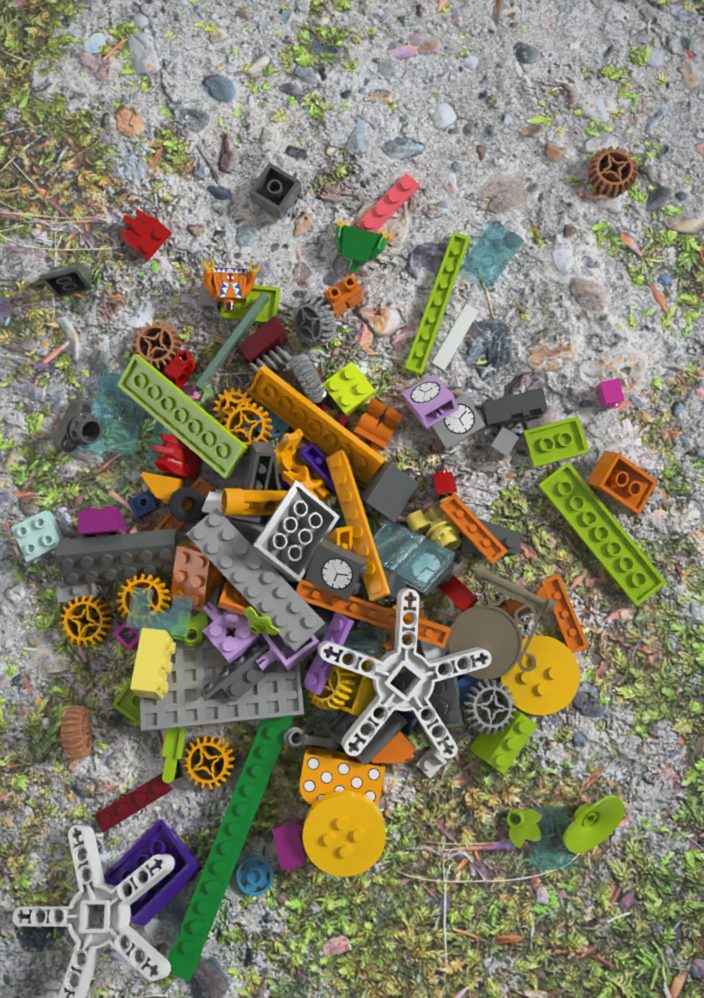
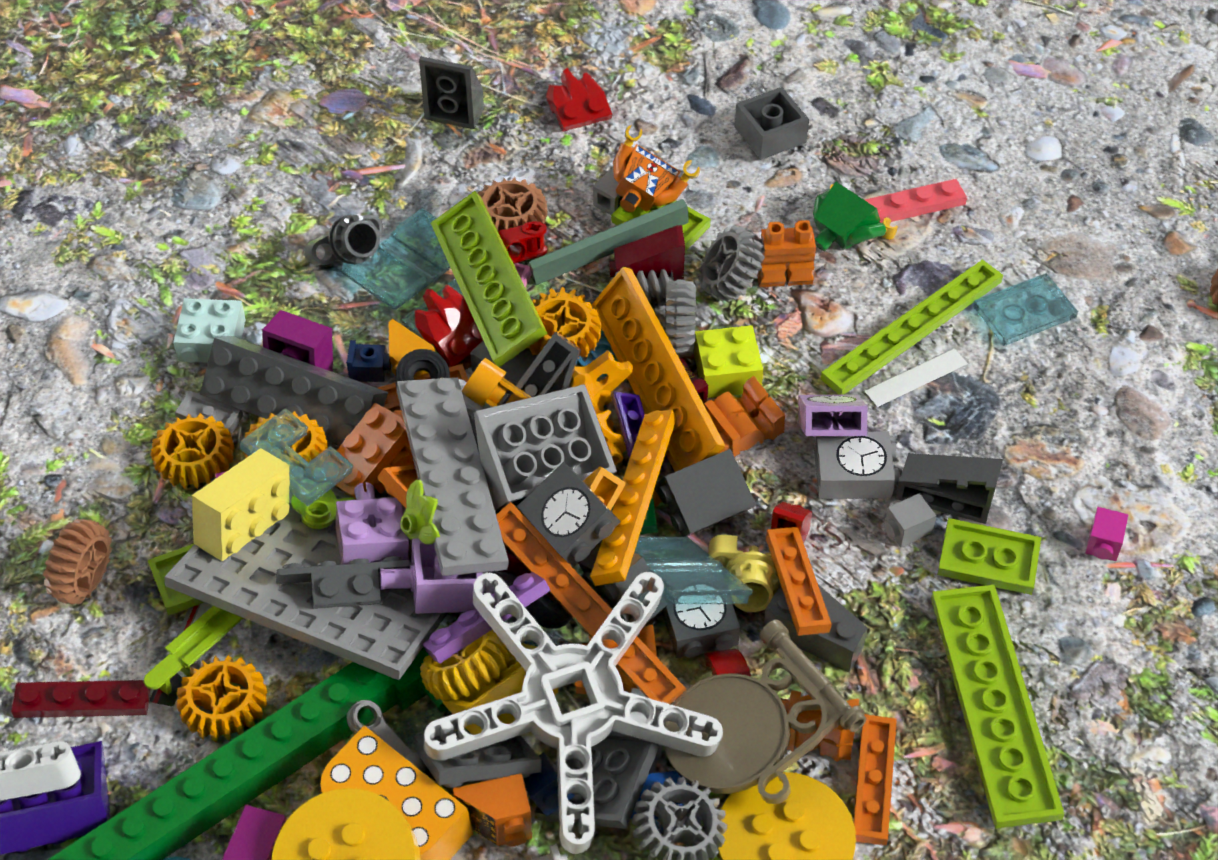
camera: 25 degrees right, 30 degrees down
orange slope [586,450,658,514] -> none

